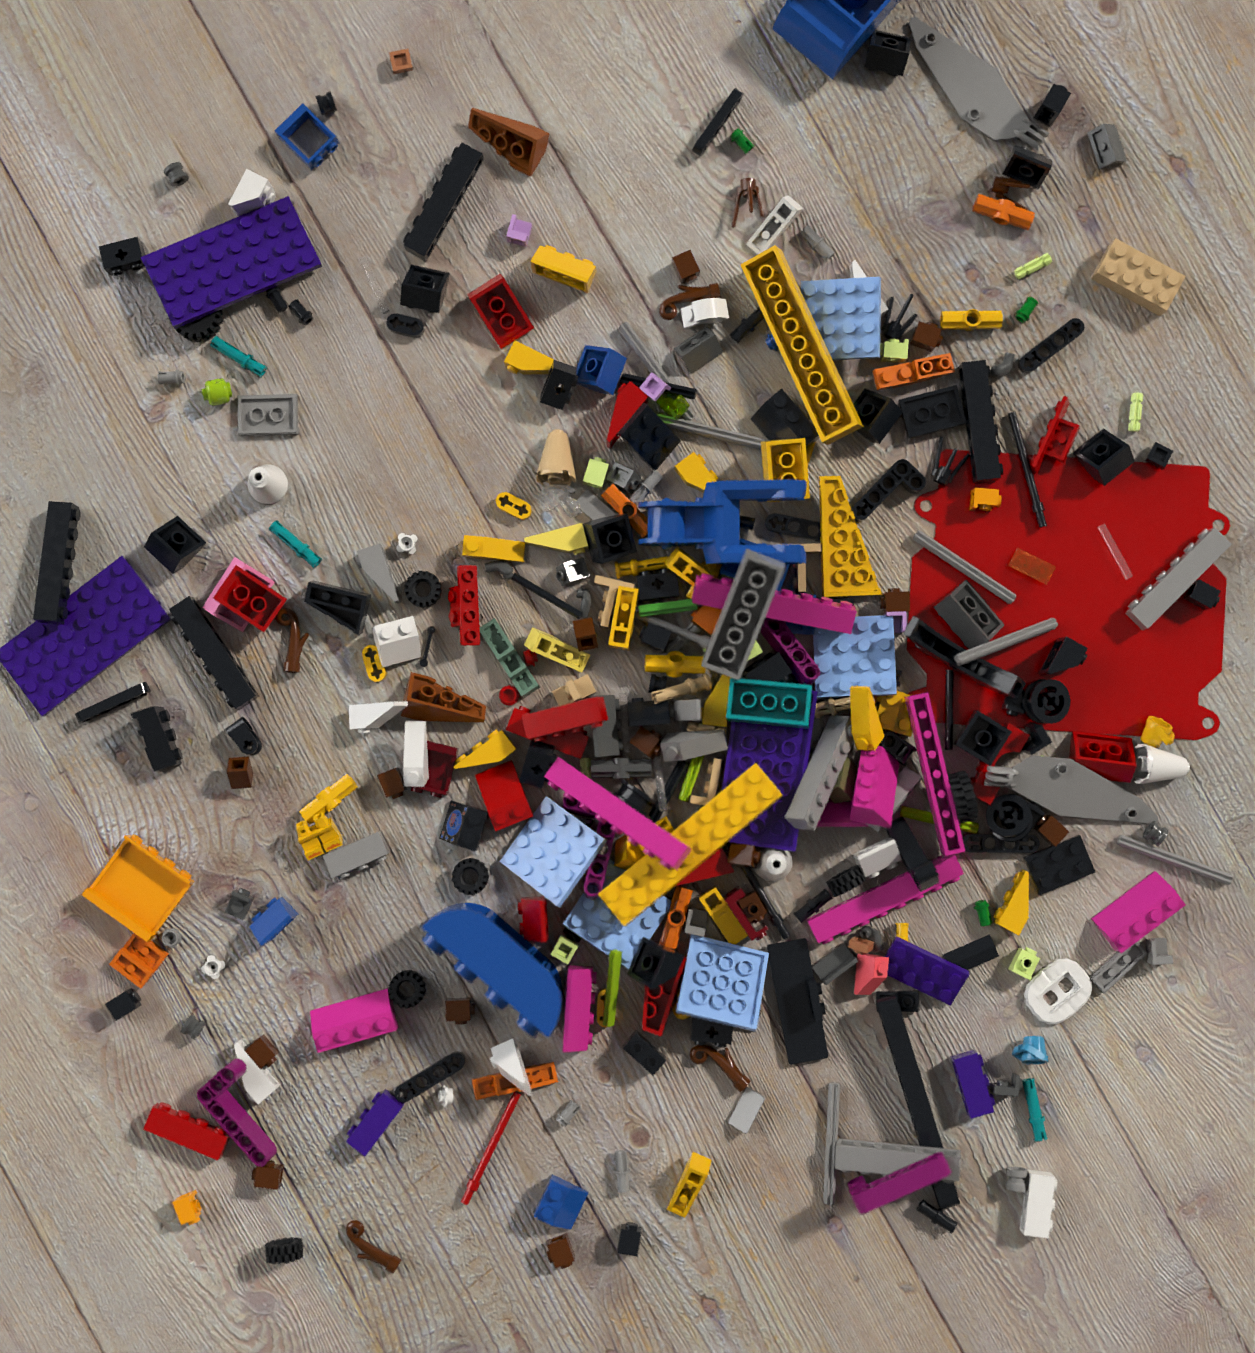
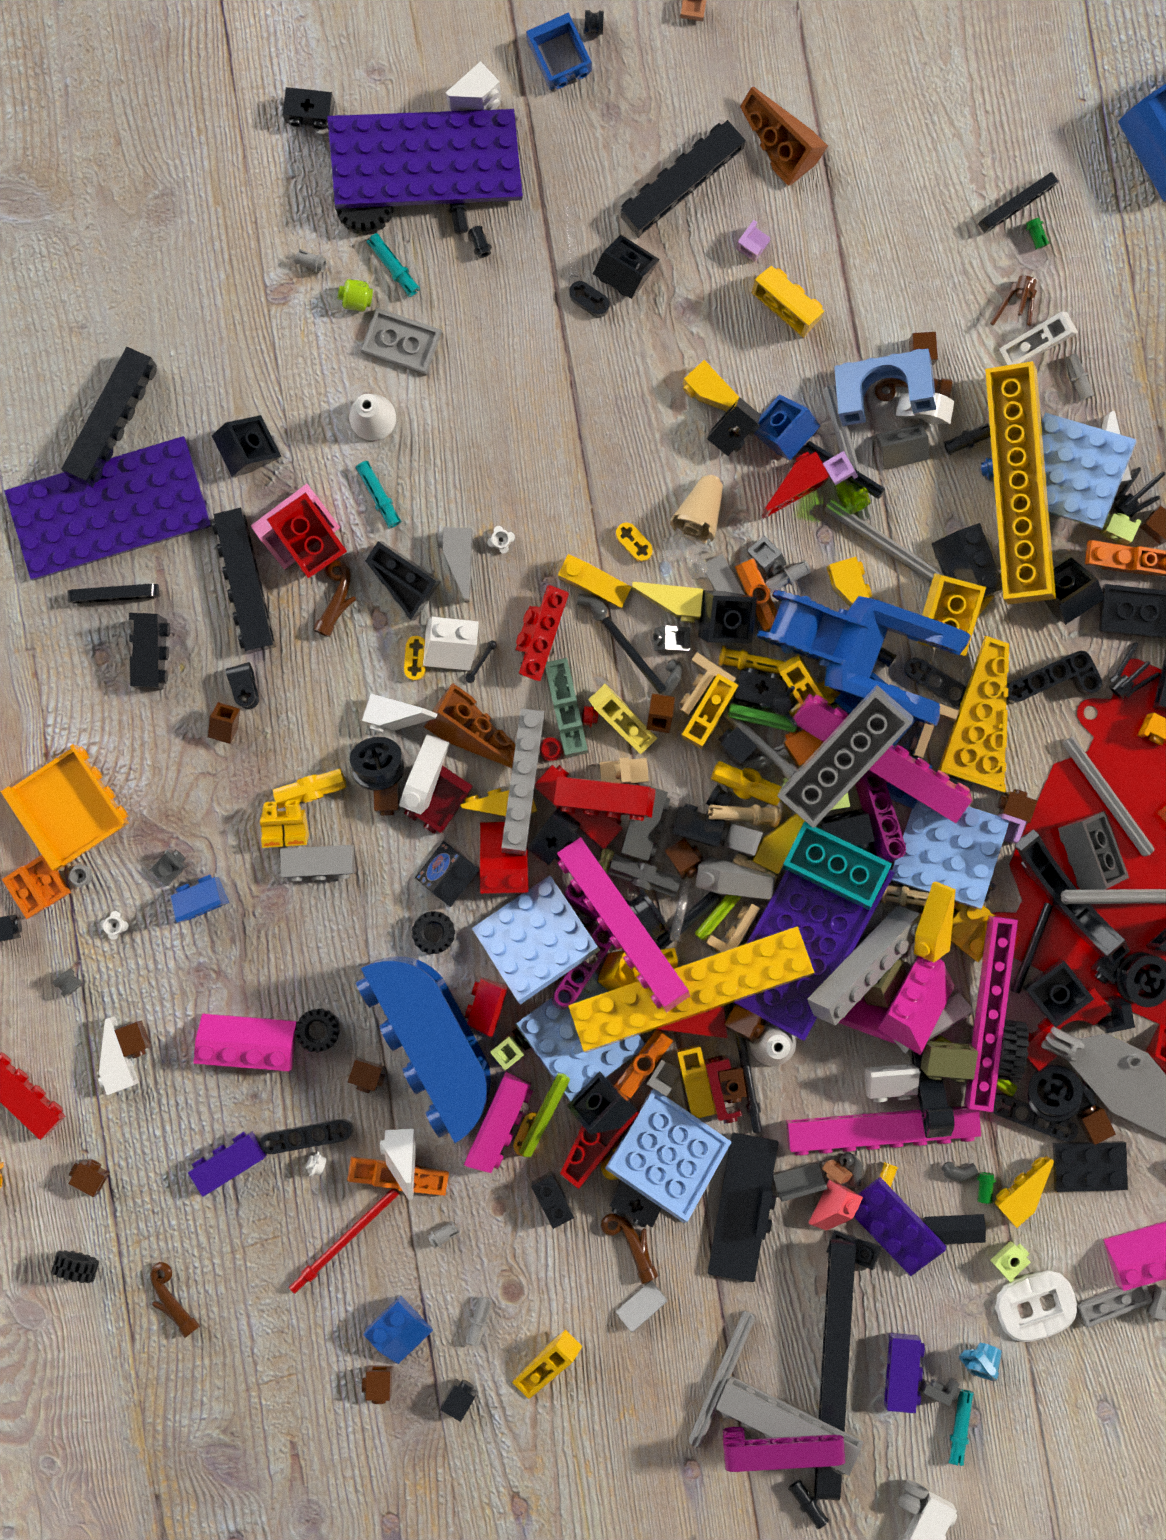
camera: 25 degrees right, 0 degrees up
dark grey wheel [163,162,189,187] -> none
magenta beam [197,1058,277,1167] -> none
black tyre [404,571,442,608] -> none
red slope [467,274,534,349] -> none
yellowish green brick [583,457,609,490] -> none
black plate [618,403,681,470] -> none
black pin [794,888,833,923] -> none
black tyre [826,865,866,897] -> none
black piece [879,732,917,766] -> none
none -> black wheel [349,737,404,790]
none -> light grey arch [501,708,544,856]
none -> black plant [760,686,797,727]
none -> medium blue arch [834,349,937,426]
none -> olive brick [921,1041,978,1082]
none -> dark grey arm [942,1162,979,1182]

